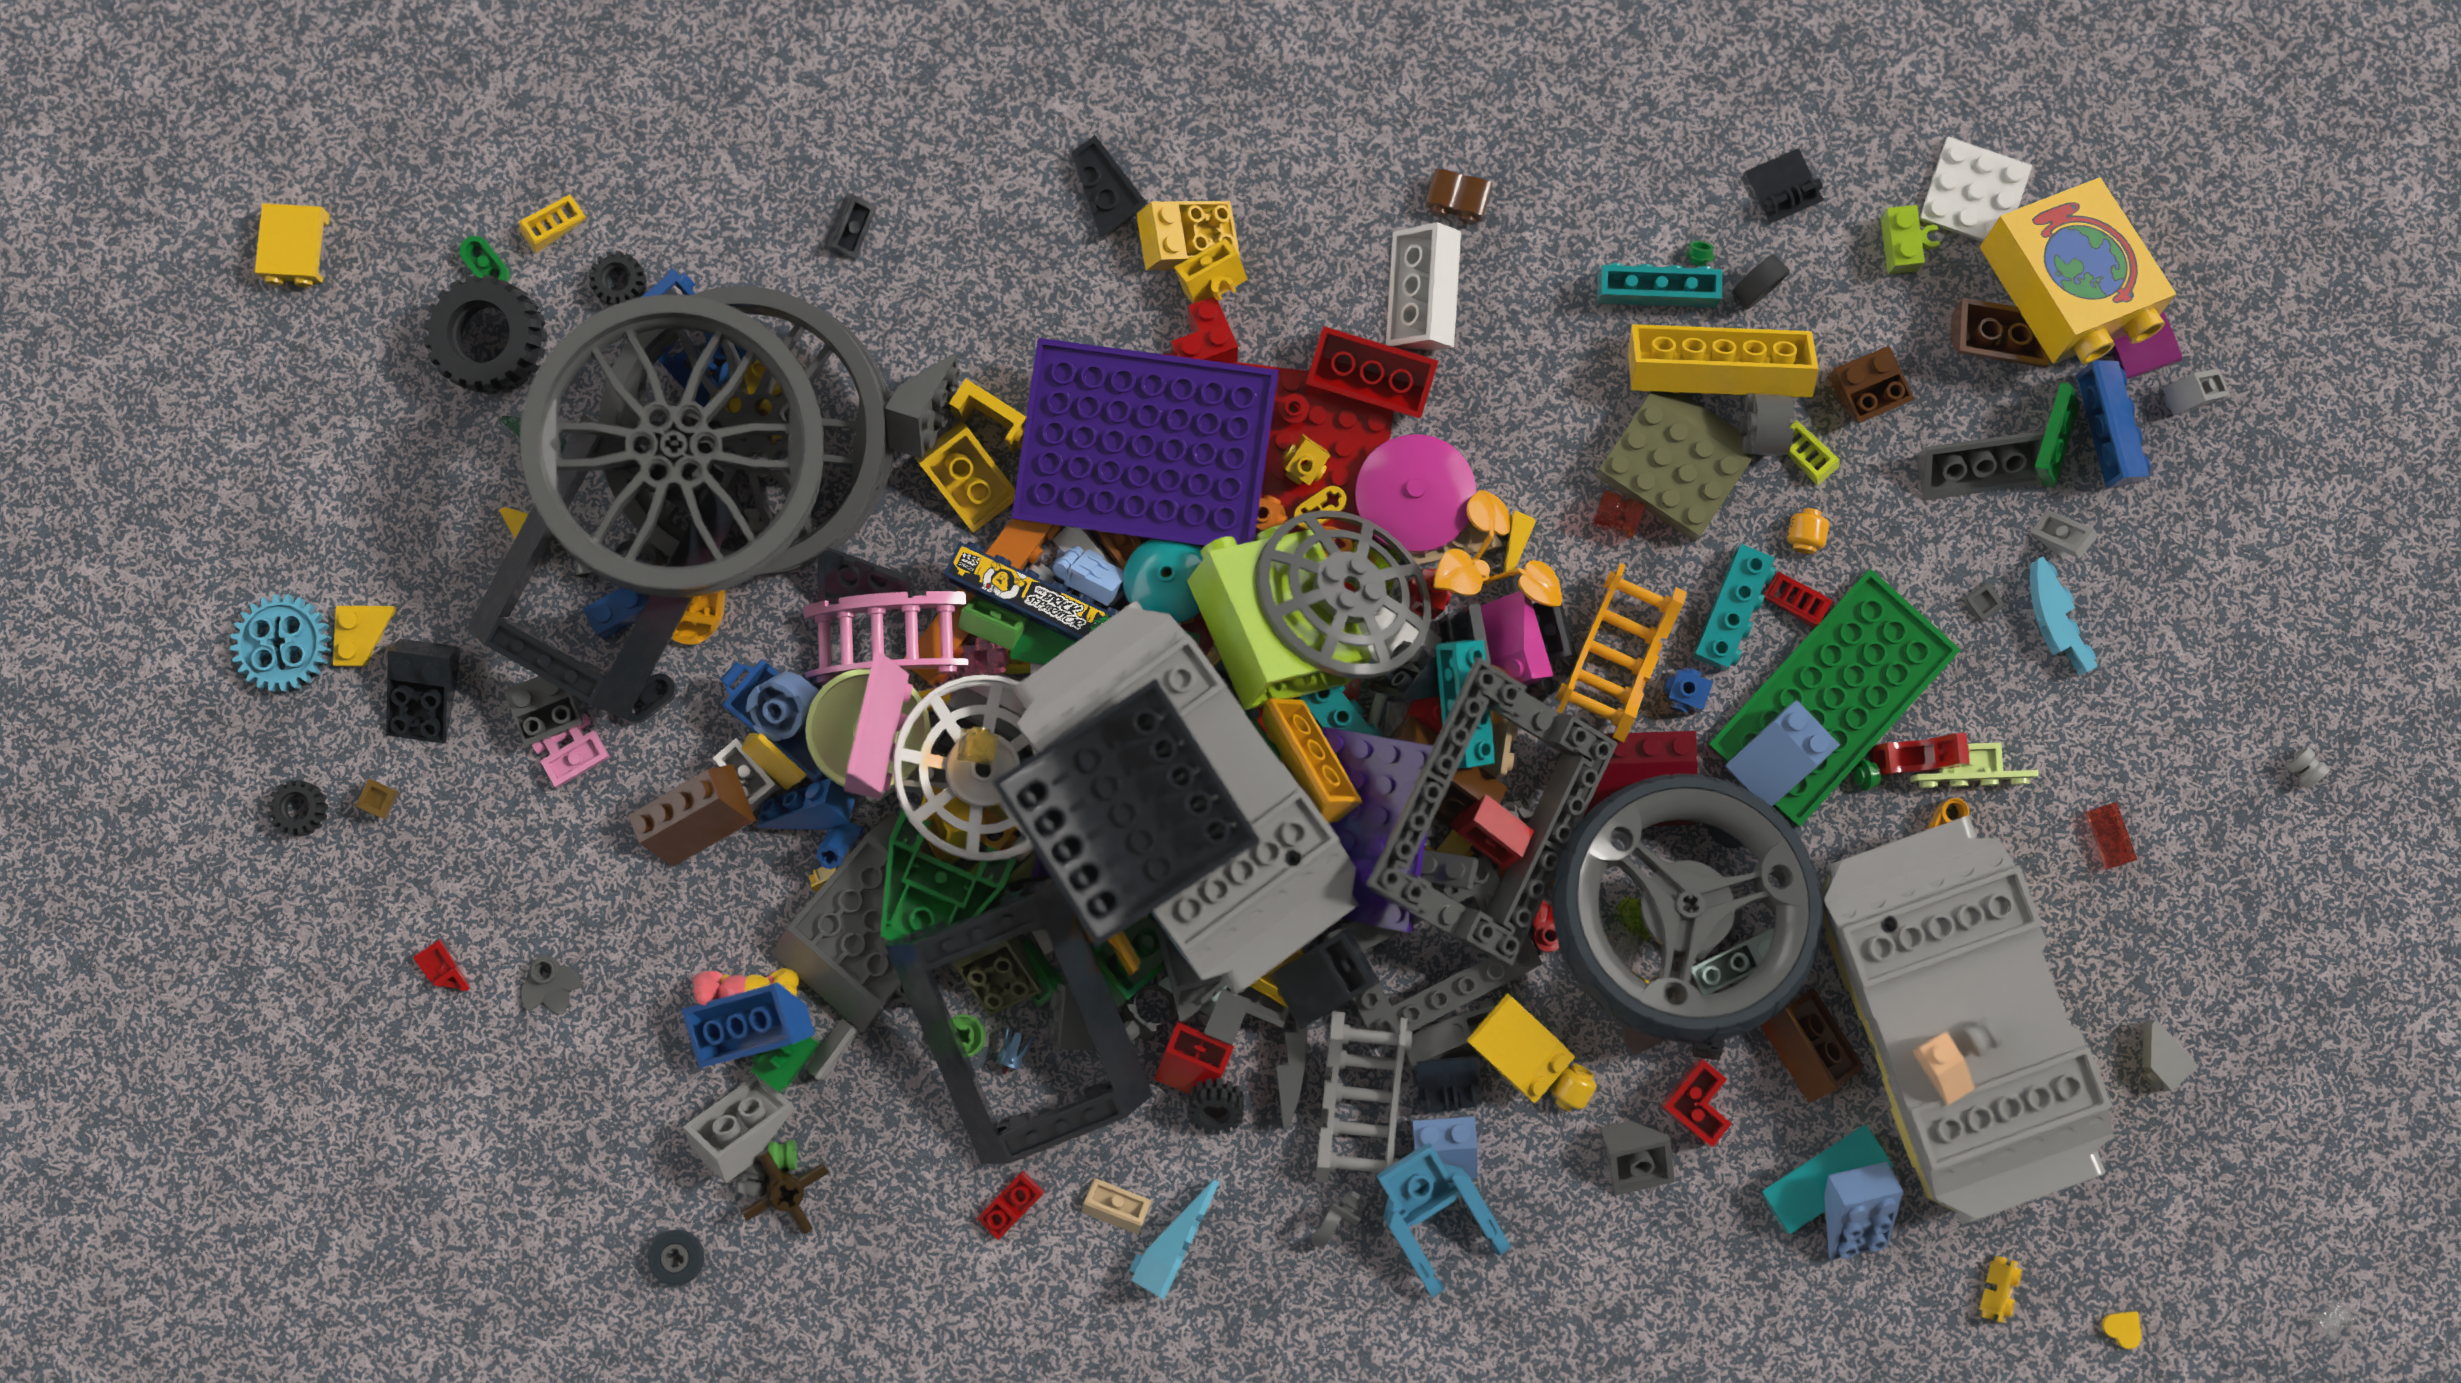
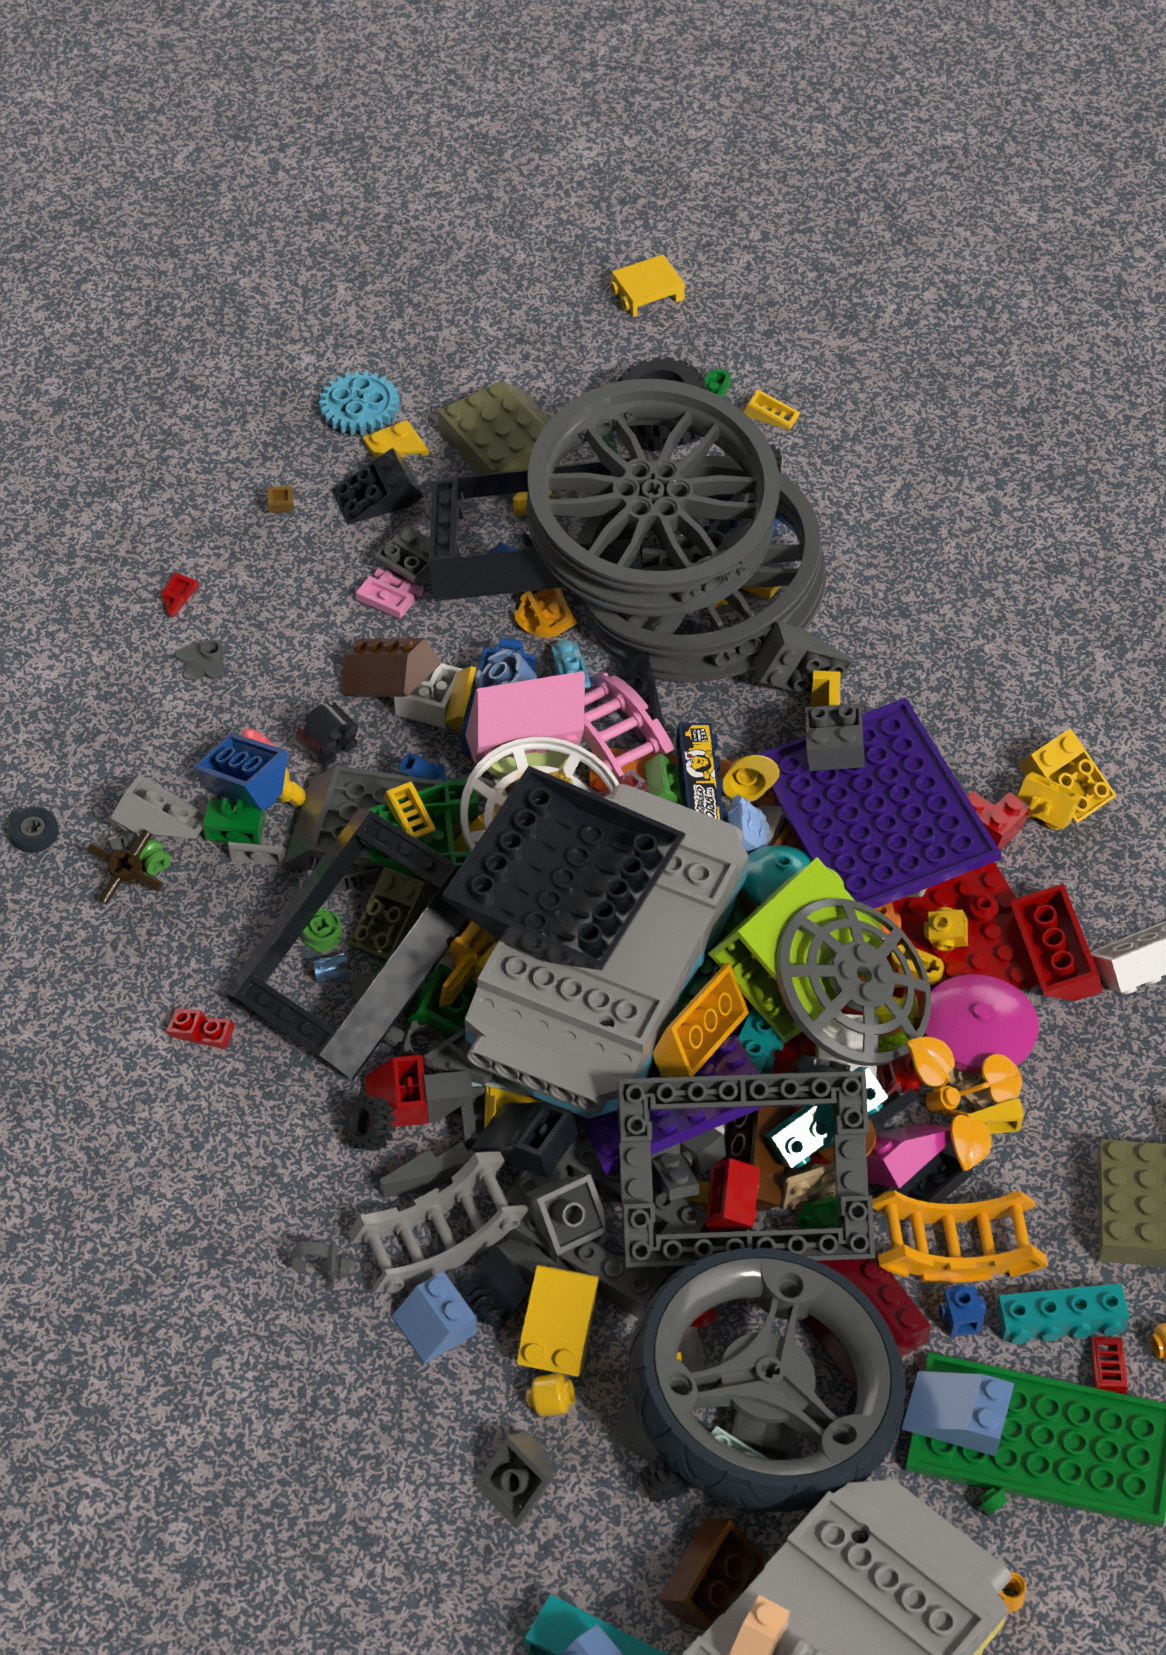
camera: 60 degrees right, 30 degrees down
black tyre [267,780,329,836] -> none
black plate [626,673,677,723] -> none
blue slope [757,779,855,830] -> none
black slope [823,194,877,261] -> none
yellow slope [914,420,1016,533] -> none
black wing [1071,135,1148,241] -> none
tan slope [1081,1178,1152,1235] -> none
medium azure wedge [1129,1179,1220,1299] -> none
dark azure plate [1376,1142,1511,1298] -> none
clear red wheel [1591,489,1645,540] -> none
red brick [1659,1059,1732,1148] -> none
red arch [1869,733,1970,776] -> none
yellowish green bracket [1910,742,2039,788] -> none
none -> black brick [295,702,358,767]
none -> yellow slope [384,781,436,839]
none -> olive slope [438,381,577,474]
none -> dark grey slope [523,1173,611,1256]
none -> medium azure slope [551,640,590,689]
none -> yellow piece [723,755,780,802]
none -> green bracket [795,1196,838,1230]
none -> dark grey slope [806,703,865,771]

